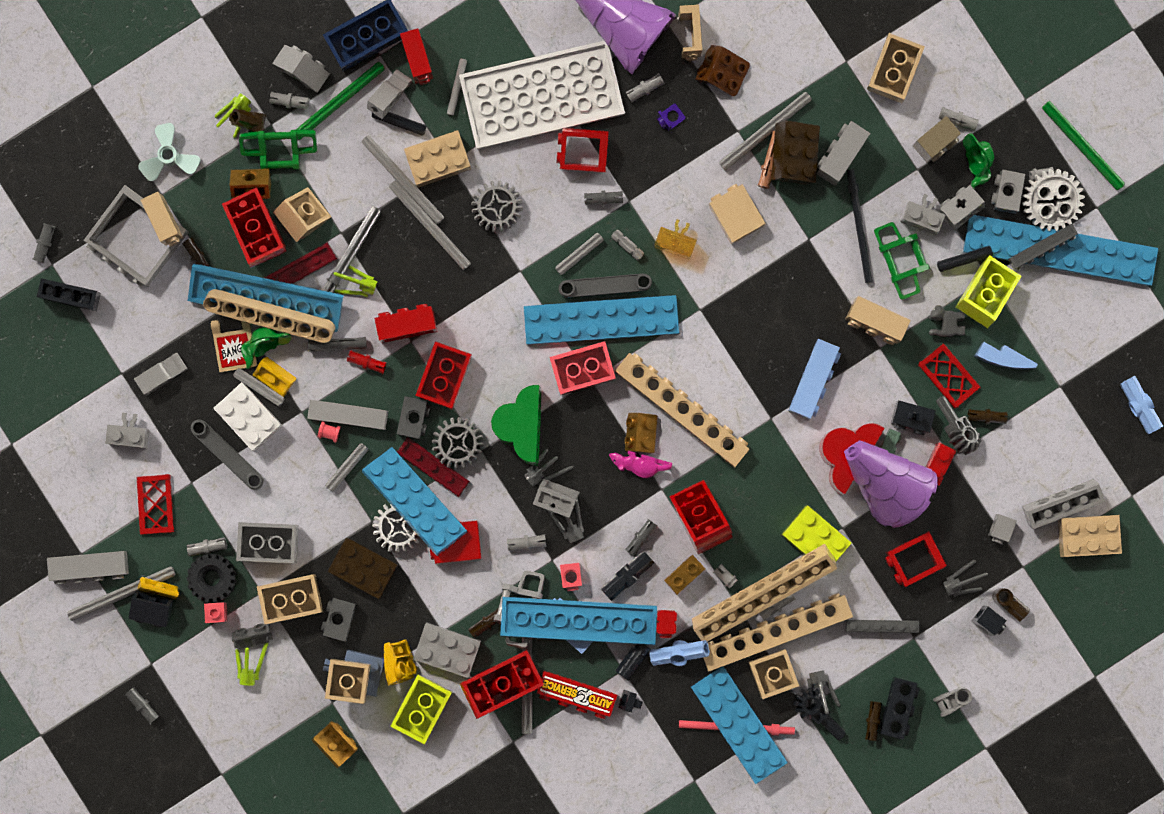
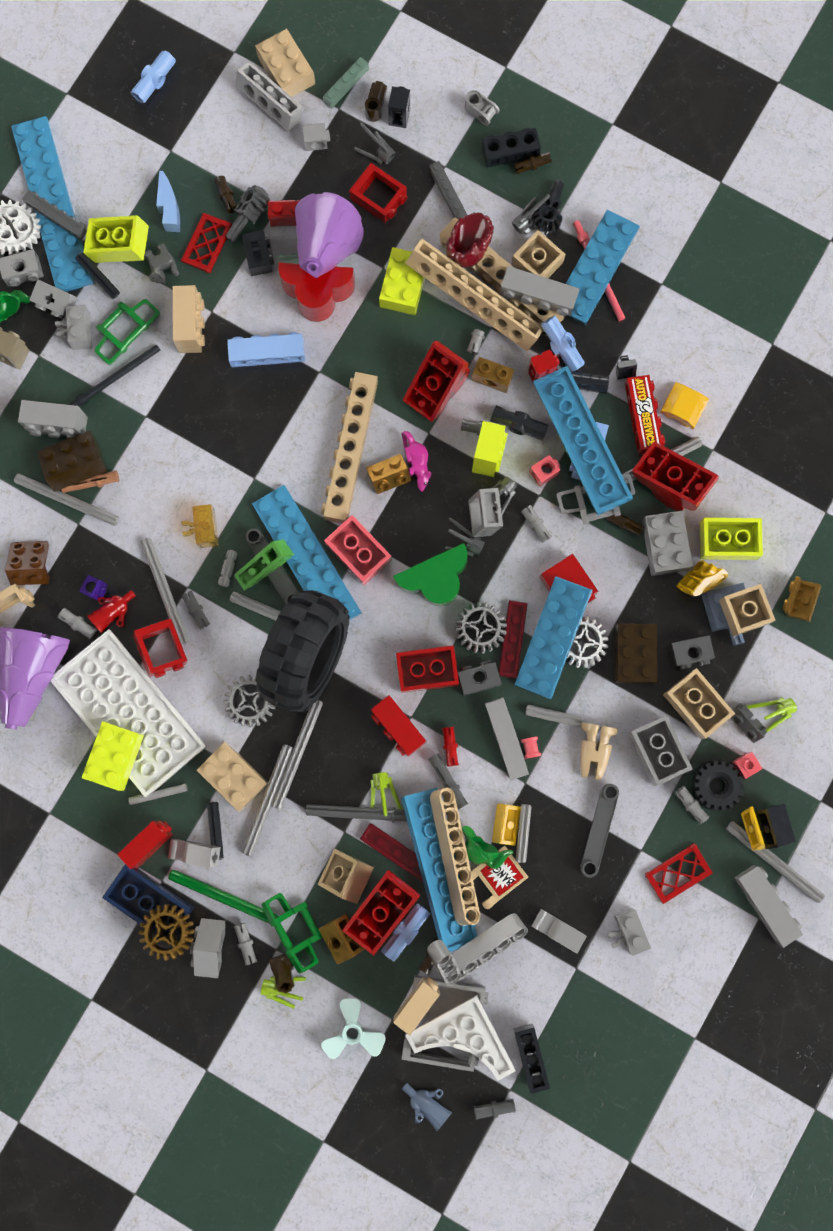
camera: 115 degrees left, 5 degrees down
white brick [213,382,283,452] -> none
tan brick [708,184,766,245] -> none
none -> neon yellow brick [82,721,144,791]
none -> red piece [87,590,136,633]
none -> pearl gold gear [139,904,194,961]
none -> light grey axle [141,538,189,644]
none -> bright green slope [234,539,294,591]
none -> black tyre [256,590,350,712]
none -> sand green piece [323,57,369,109]
none -> light blue piece [381,903,431,961]
none -> sand blue piece [402,1083,452,1131]
none -> white plate [405,995,516,1081]
none -> light grey beam [427,913,528,986]
none -> dark red hair [446,212,494,268]
none -> neon yellow brick [472,421,508,477]
none -> light grey brick [500,266,580,316]
none -> tan piece [580,722,618,780]
none -> yellow slope [660,382,709,429]

